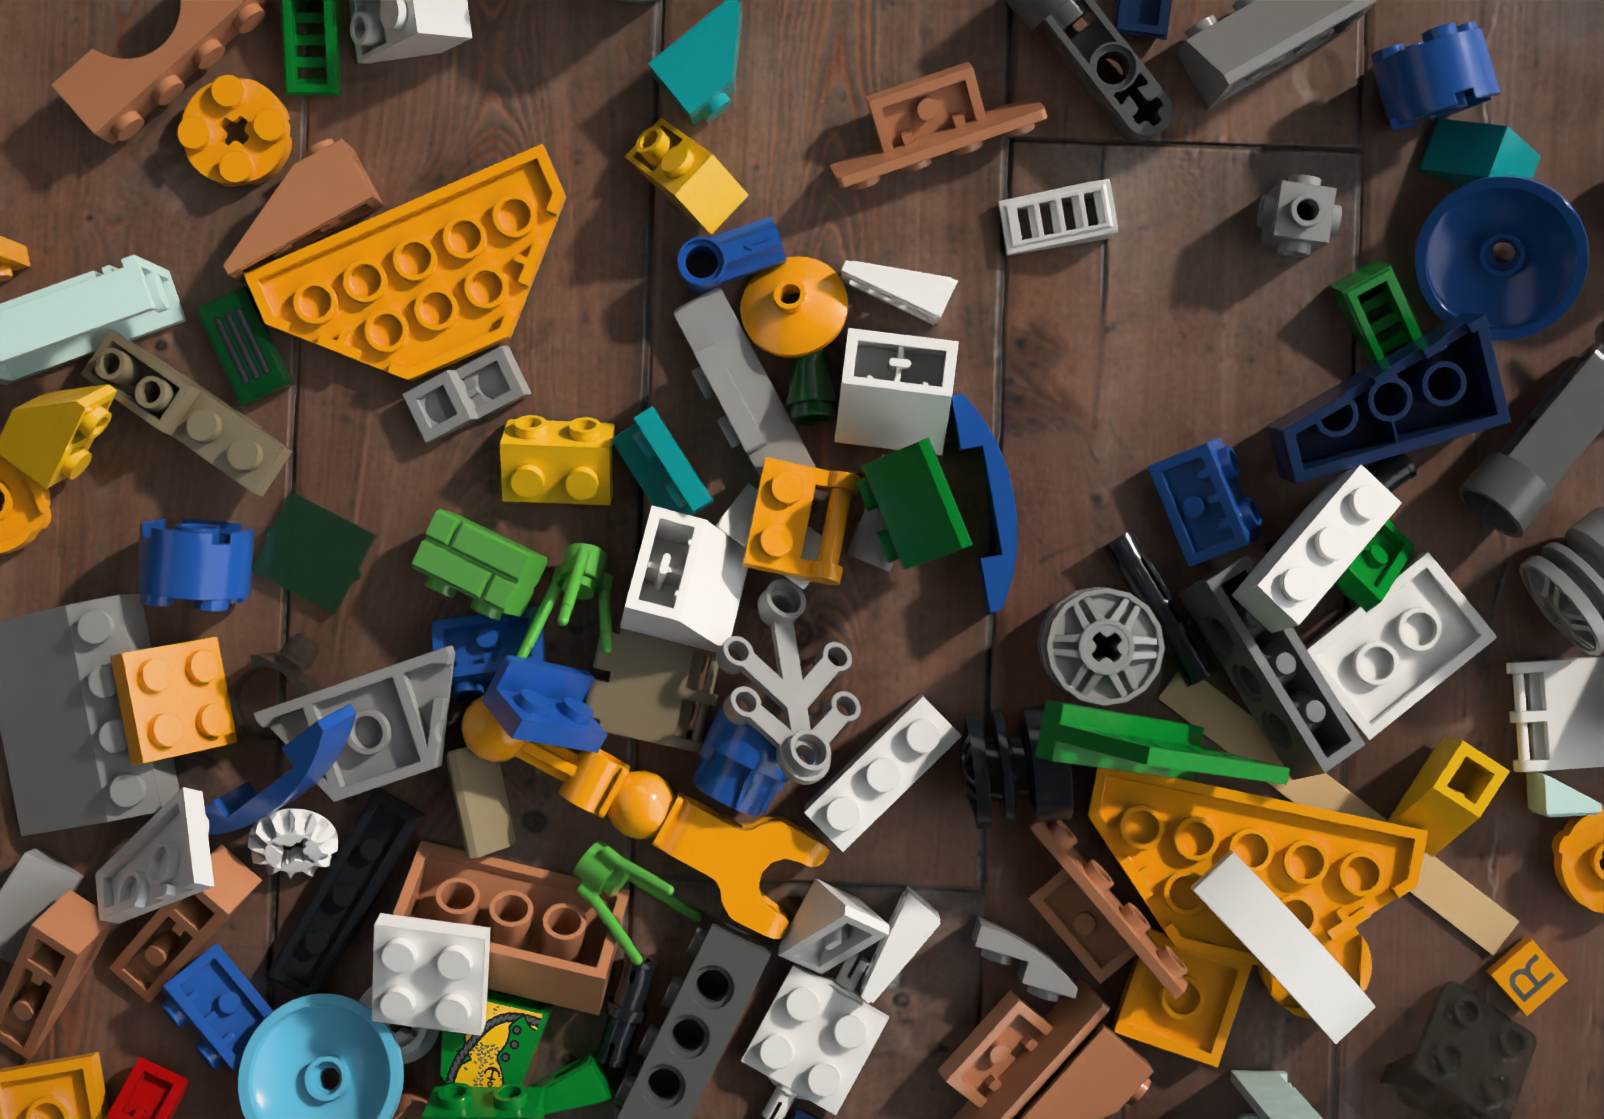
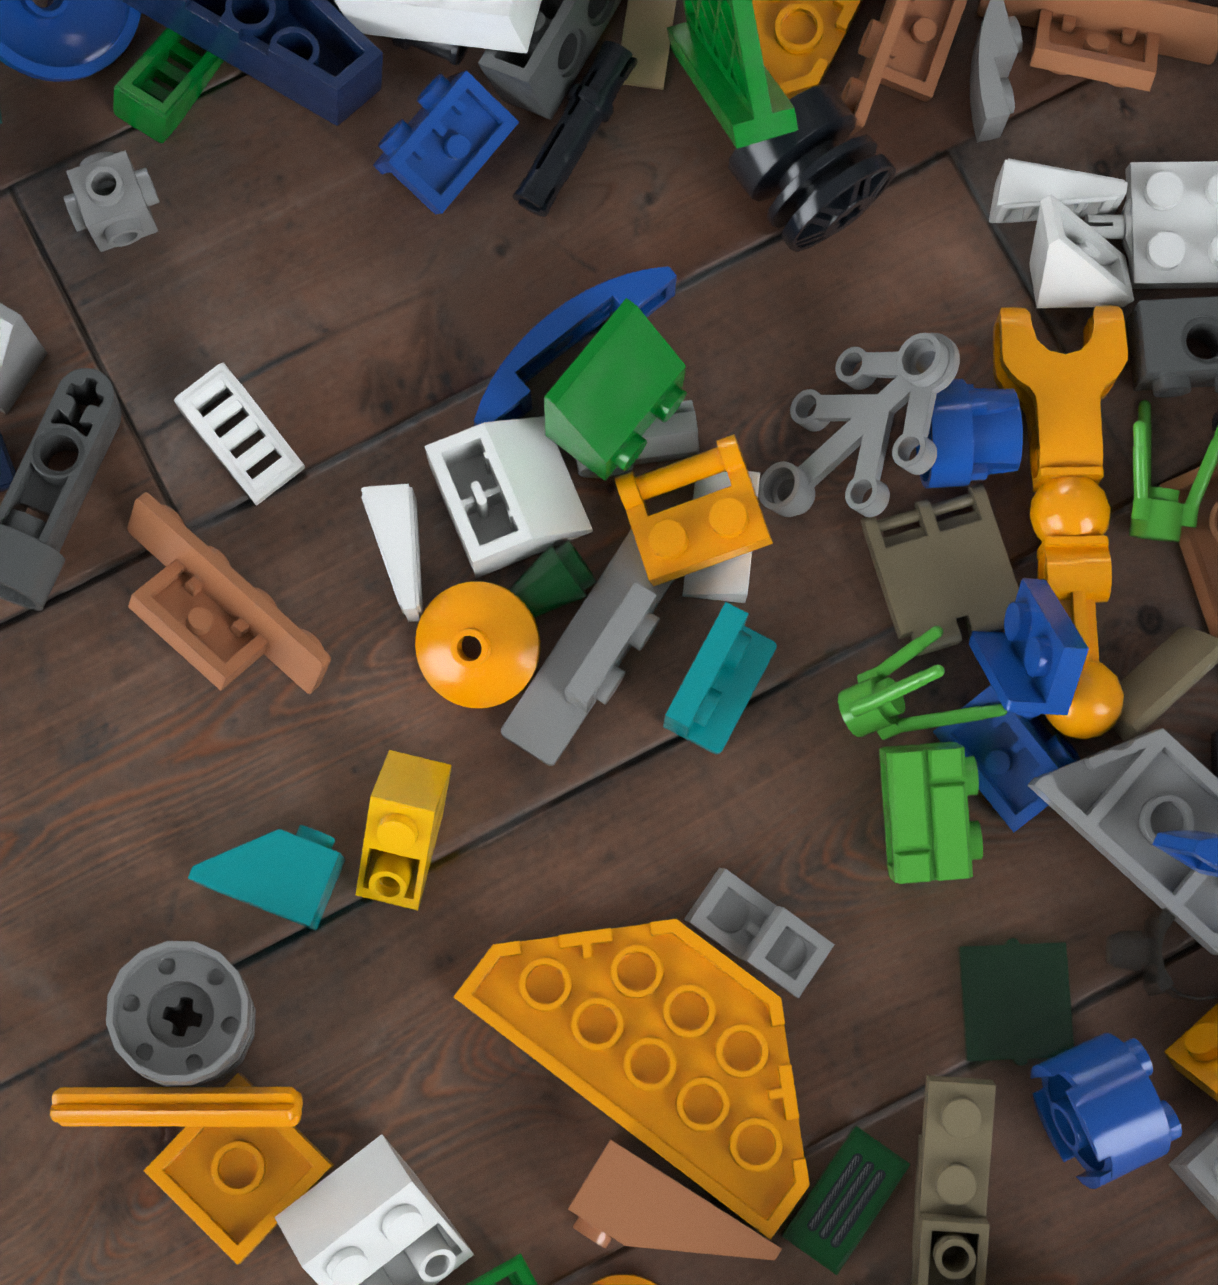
camera: 120 degrees left, 10 degrees down
yellow bracket [500,415,615,506] -> none
white slope [620,506,748,652] -> none
blue piece [677,216,787,294] -> none
white brick [804,693,962,852] -> none
light grey wheel [1037,587,1165,706] -> none

